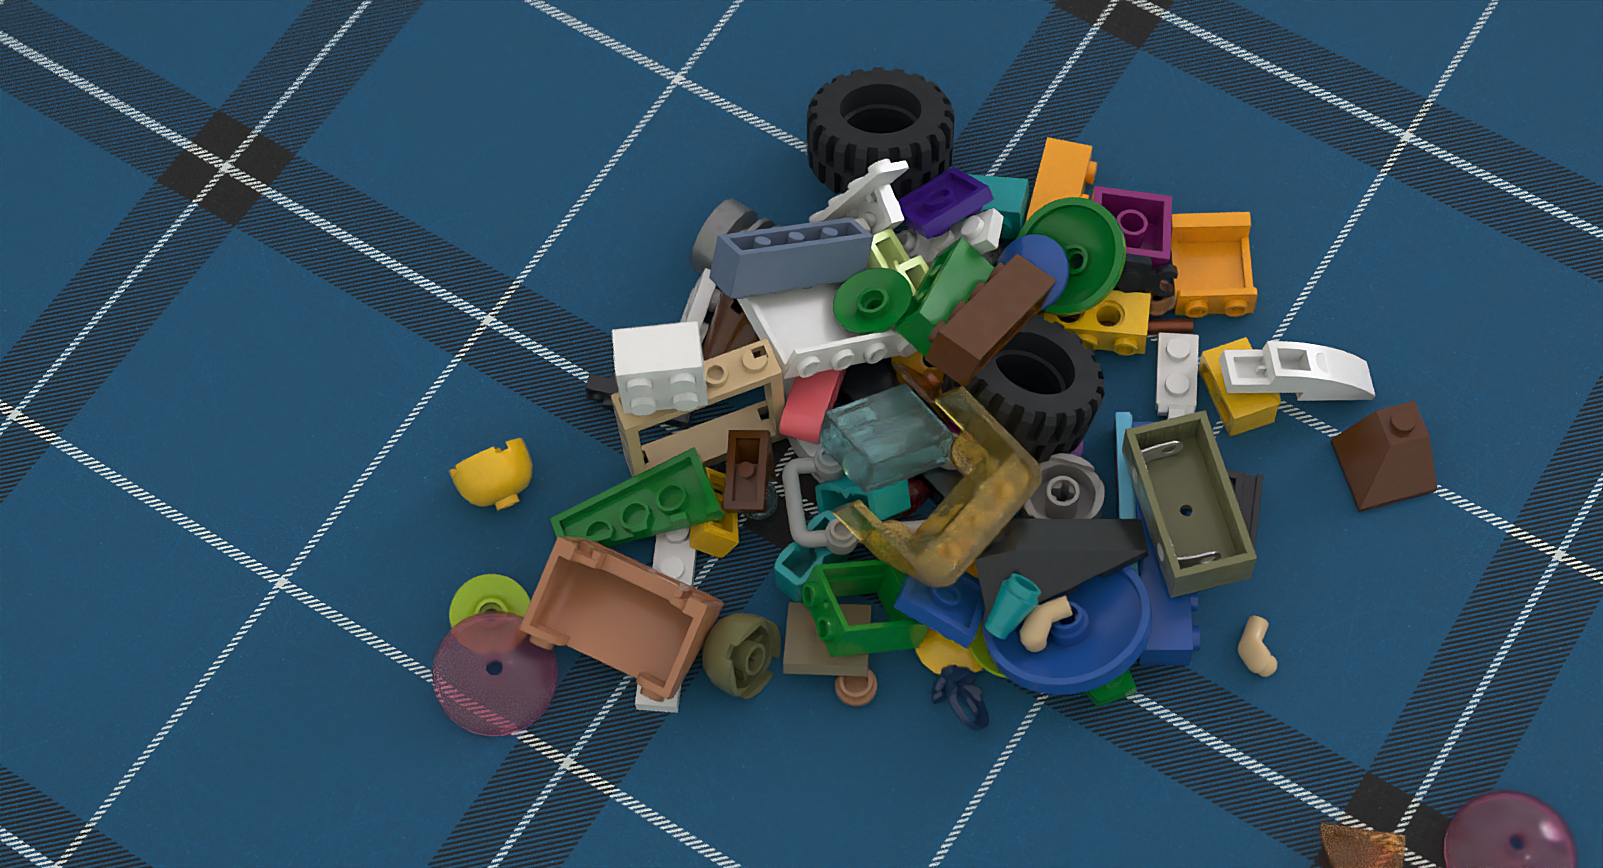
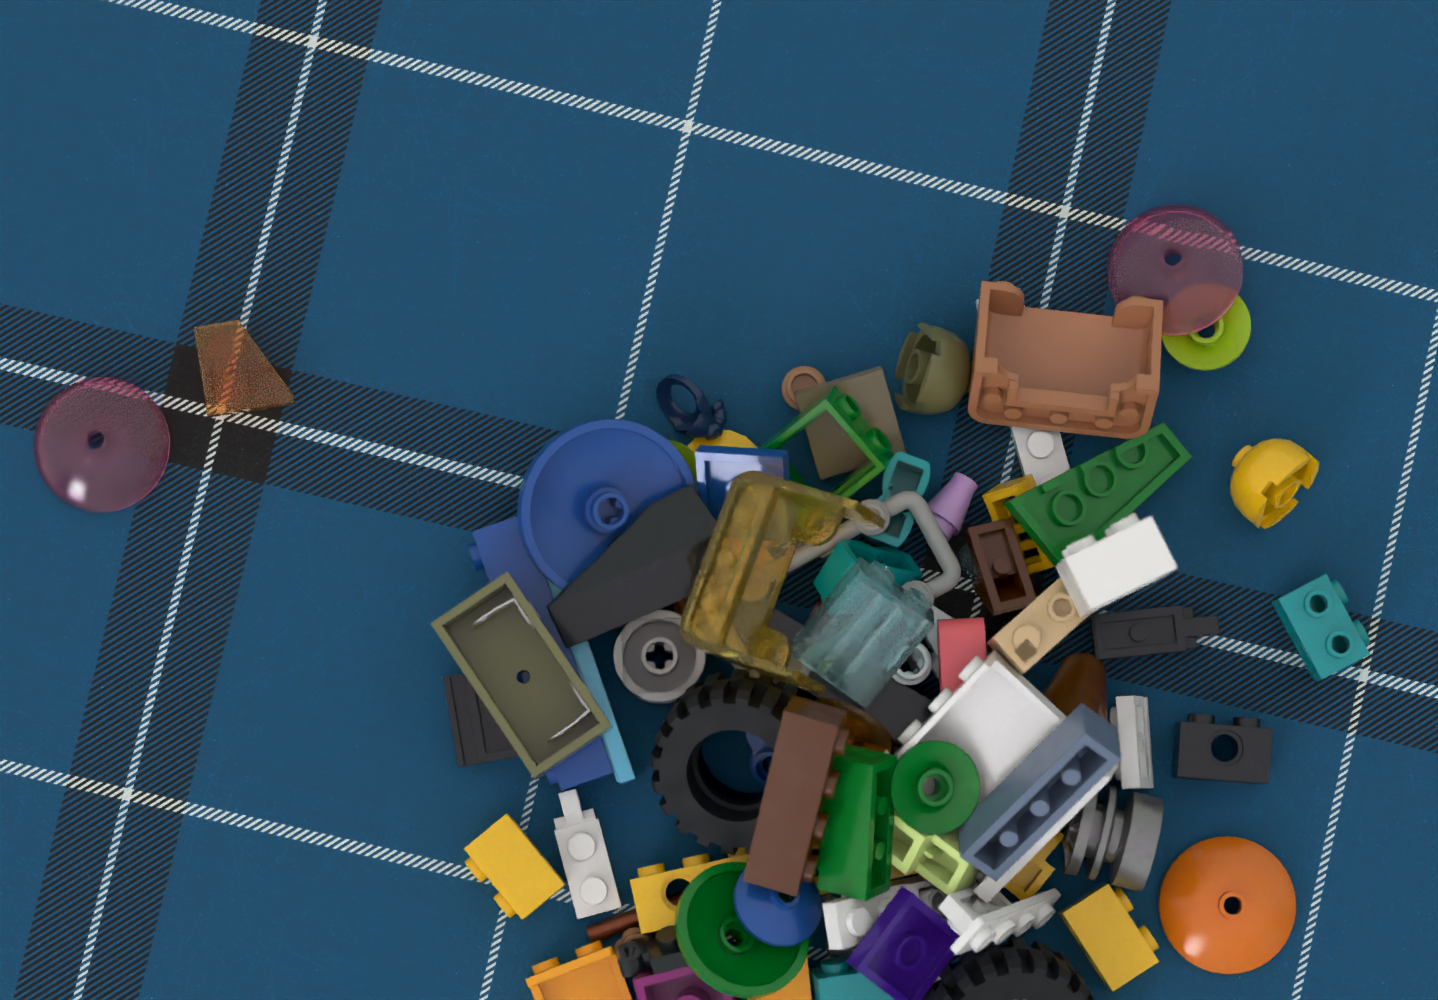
camera: 155 degrees right, 20 degrees up
teal cone [984,574,1041,639] -> none
tan arm [1020,596,1072,653] -> none
white slope [1219,341,1375,401] -> none
tan arm [1238,616,1277,677] -> none
reddish brown slope [1331,400,1437,512] -> none
none -> lavender cone [927,472,978,542]
none -> yellow brick [1058,883,1159,992]
none -> orange dish [1158,836,1296,974]
none -> black brick [1172,714,1273,785]
none -> teal brick [1271,574,1370,682]

